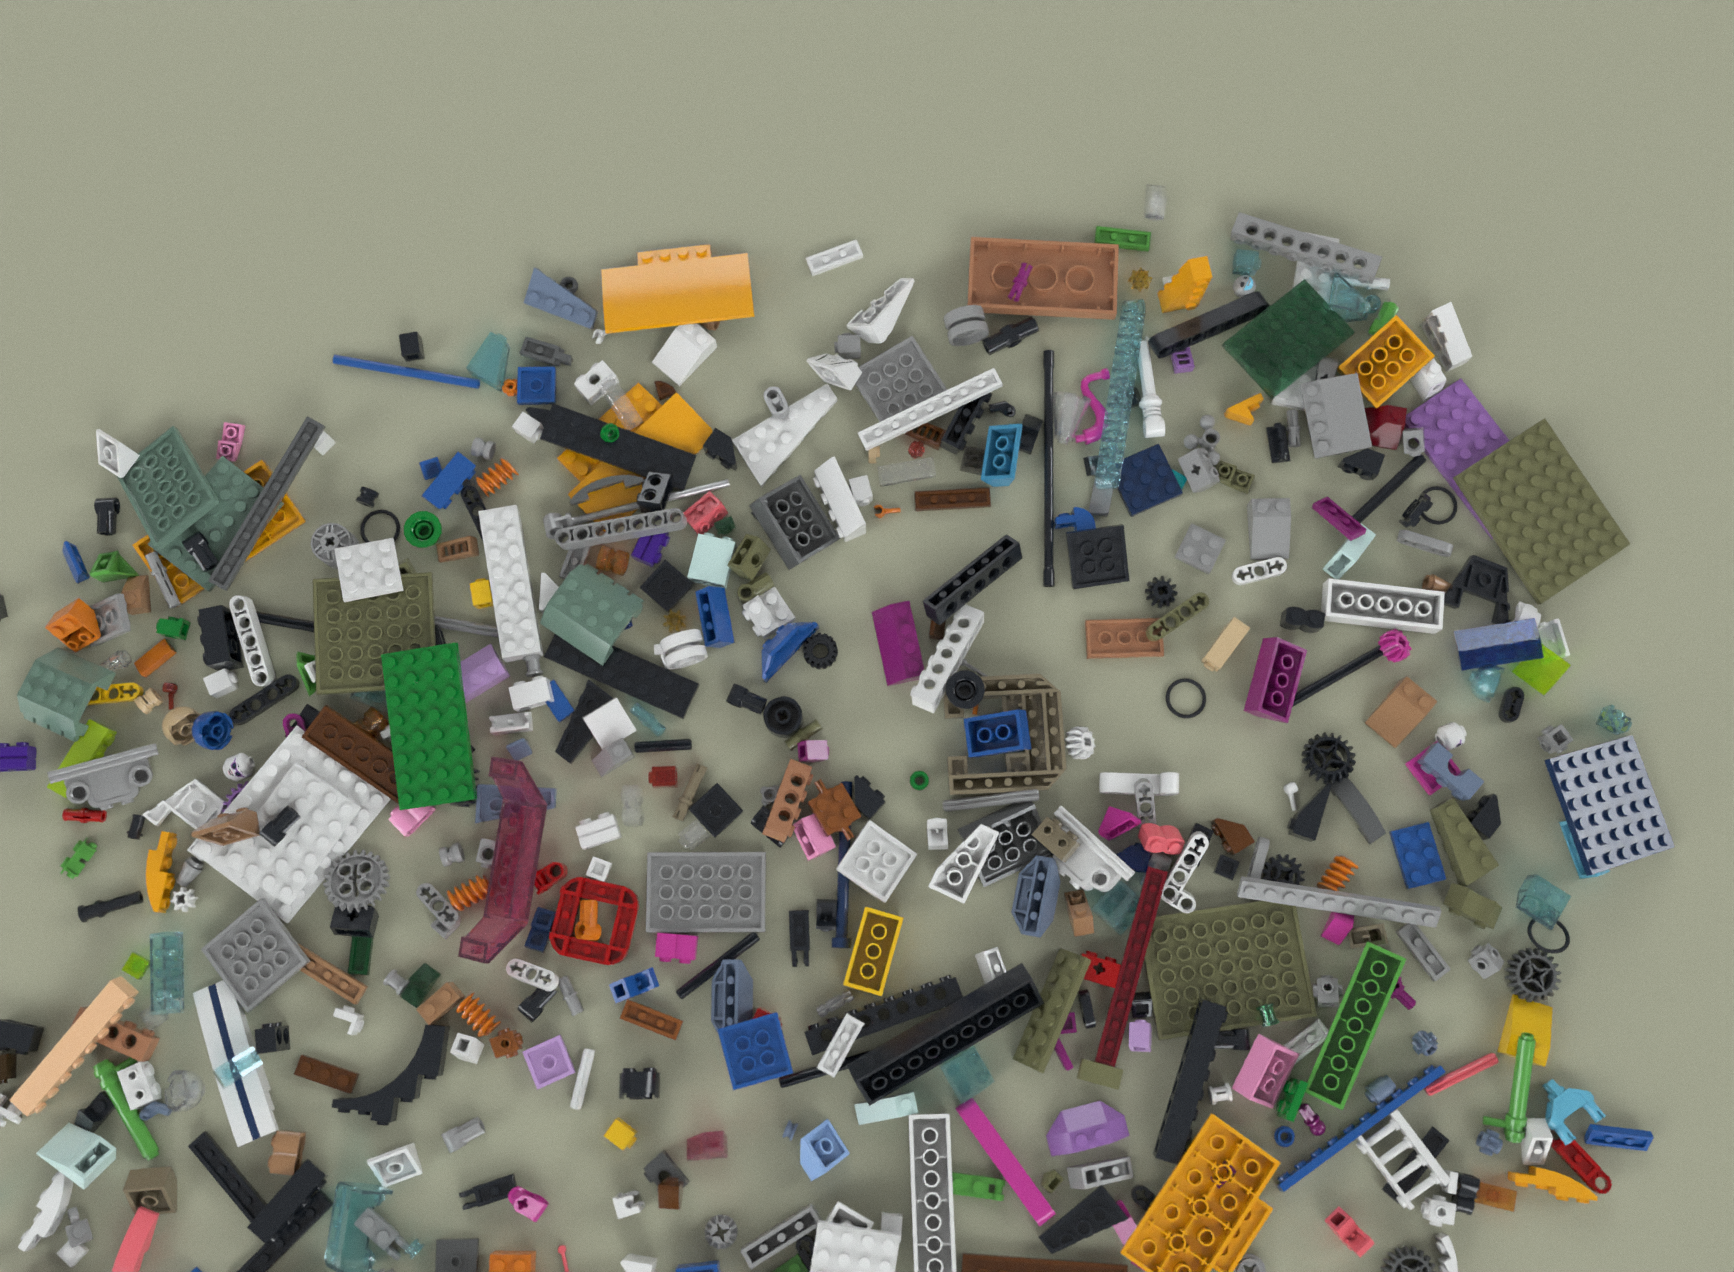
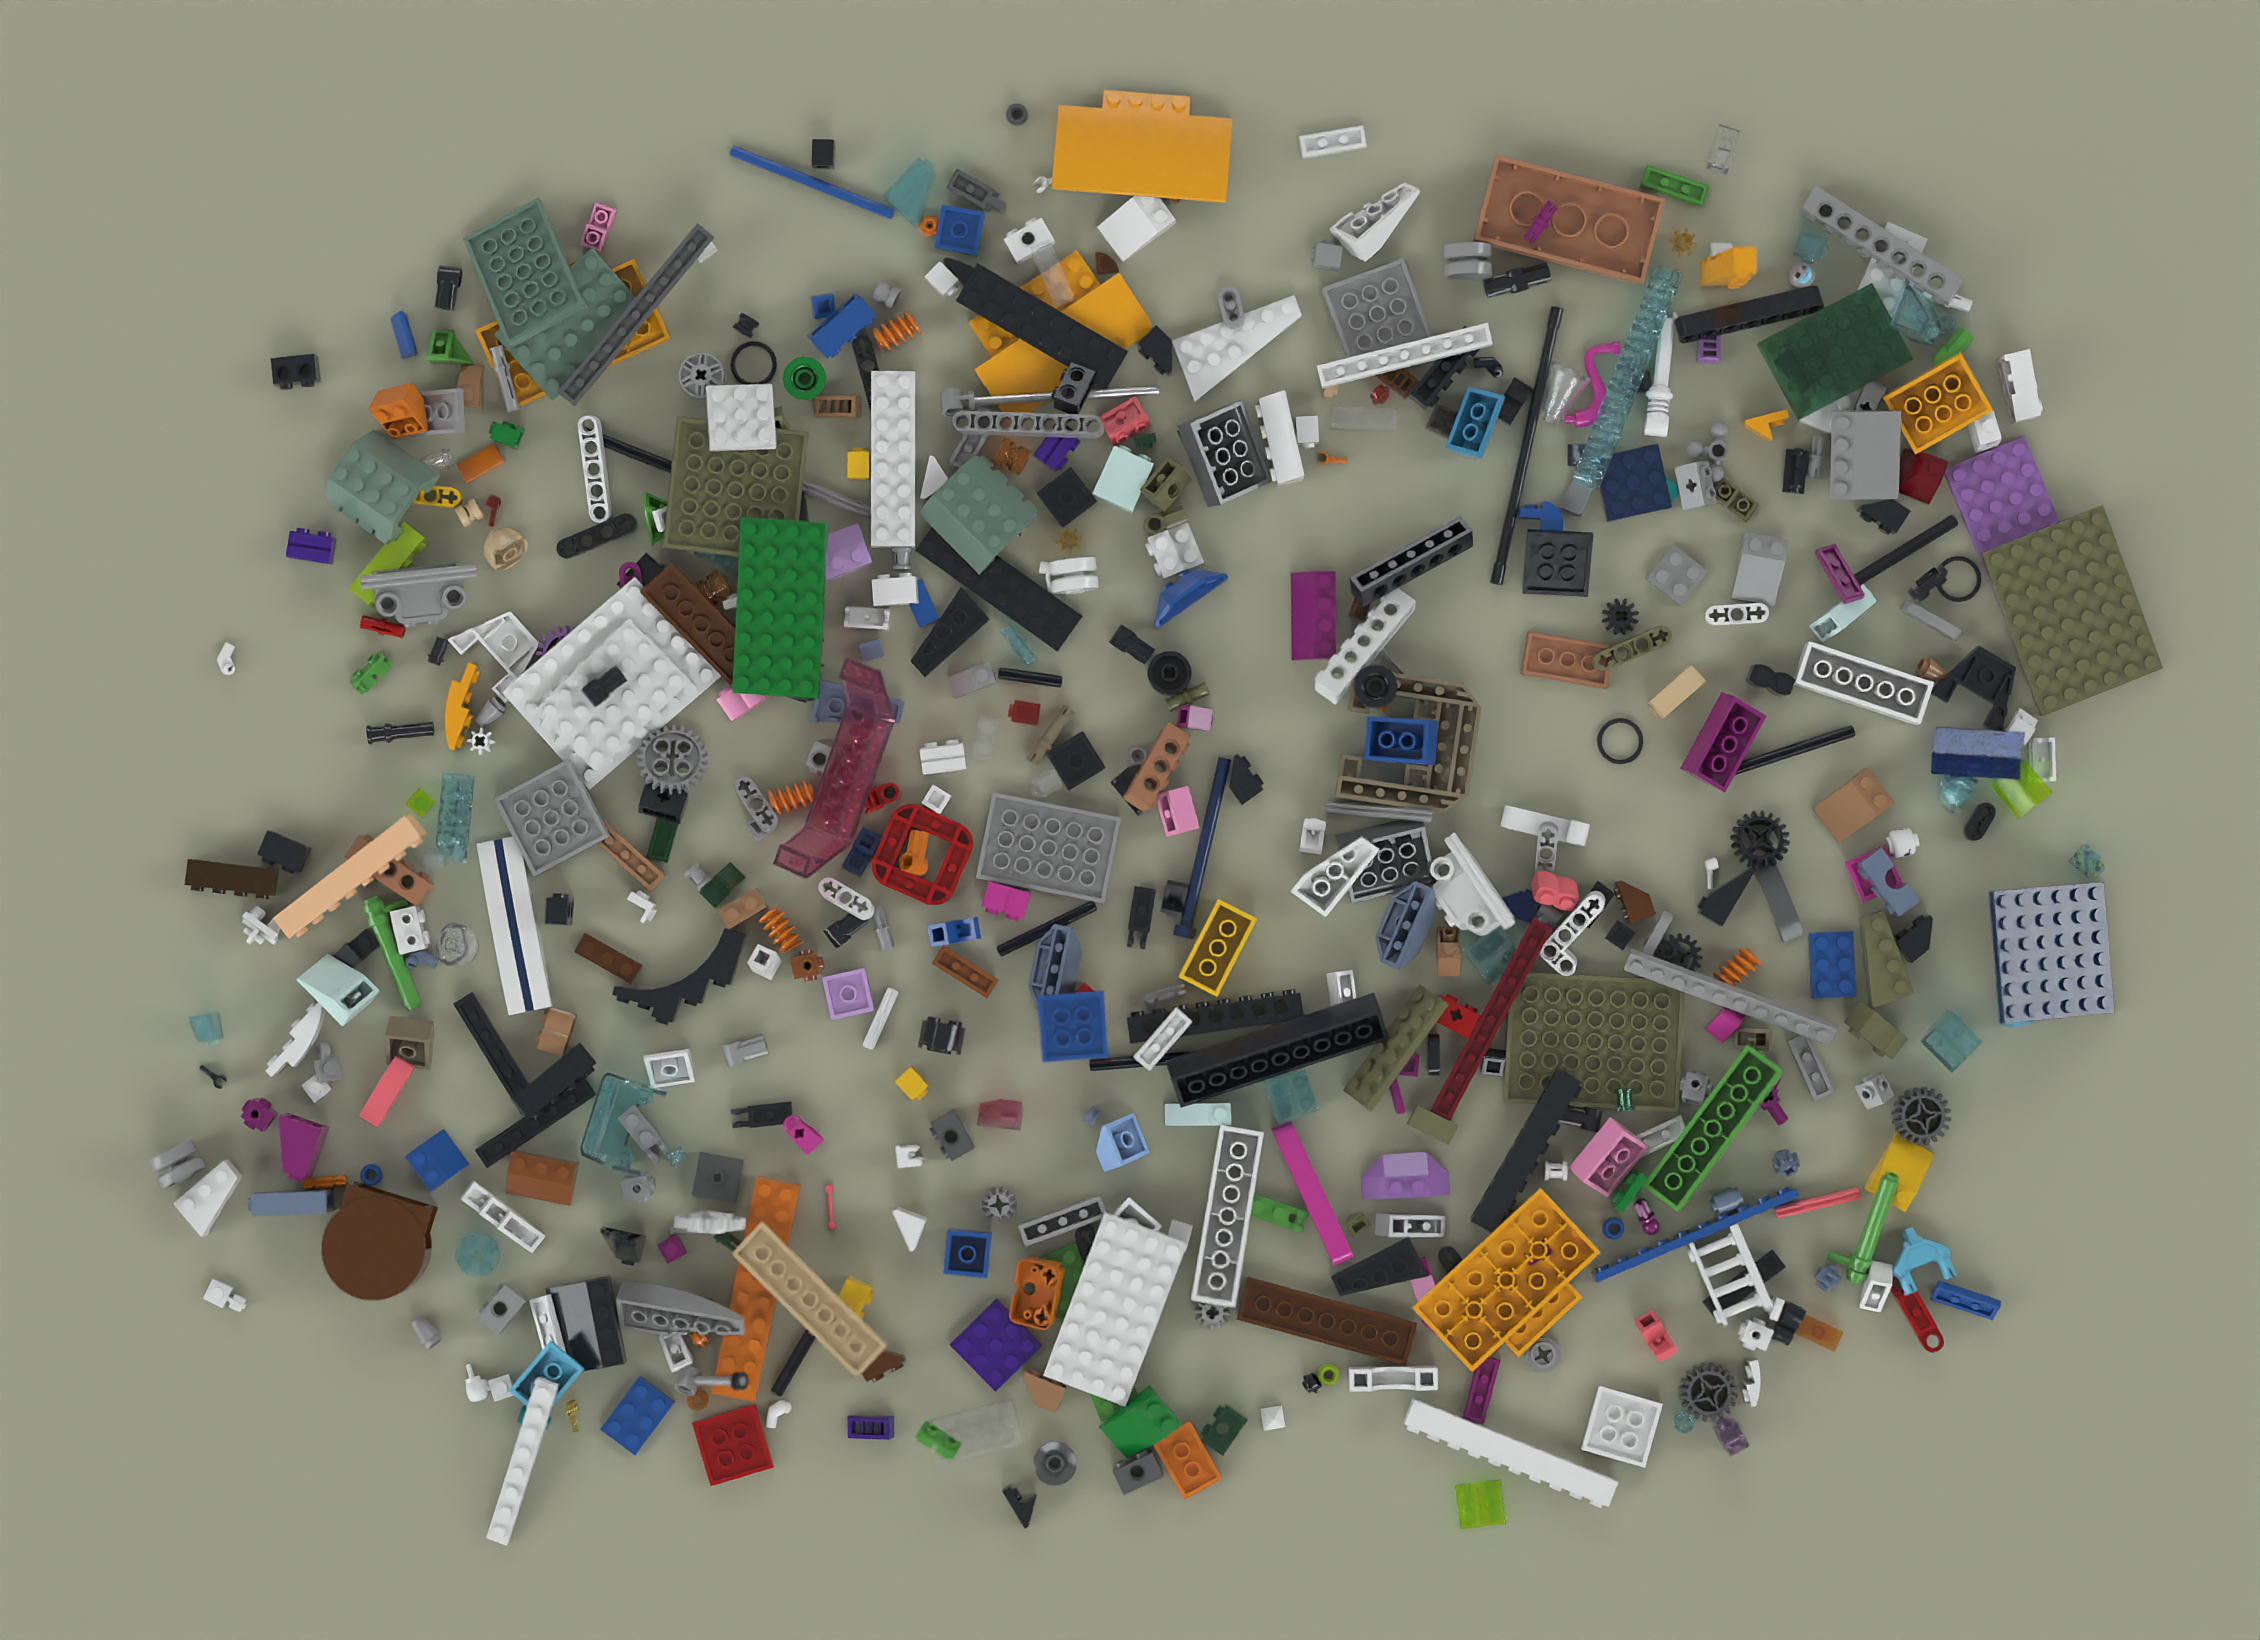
camera: 10 degrees right, 10 degrees up
white slope [96,429,140,478] -> none
black piece [182,531,219,572] -> none
medium nougat slope [191,808,260,846] -> none
blue cylinder [192,711,233,750] -> none
black brick [197,605,244,671] -> none
white brick [203,668,239,699] -> none
clear light blue slope [213,1046,263,1090] -> none
white head [223,753,255,781] -> none
light grey wheel [439,842,465,867] -> none
sand blue wing [524,268,598,329] -> none
dark grey slope [570,475,644,506] -> none
white tile [583,697,637,750] -> none
green plate [600,423,619,442] -> none
reddish brown slope [658,1177,684,1210] -> none
blue brick [695,586,735,648] -> none
black tyre [803,633,838,669] -> none
white slope [807,353,862,391] -> none
dark orange plate [807,779,862,841] -> none
white plate [836,820,917,903] -> none
green plate [910,771,929,790] -> none
reddish brown tile [915,487,991,511] -> none
dark tan brick [1032,817,1081,863] -> none
white gear [1064,726,1096,760] -> none
dark pink slope [1098,806,1142,841] -> none
lavender brick [1129,1019,1152,1052] -> none
dark pink gear [1378,629,1412,663] -> none
light grey brick [1403,427,1425,456] -> none
light orange slope [1508,1165,1597,1204] -> none
black tyre [1527,916,1570,954] -> none
light grey brick [1537,724,1573,754] -> none

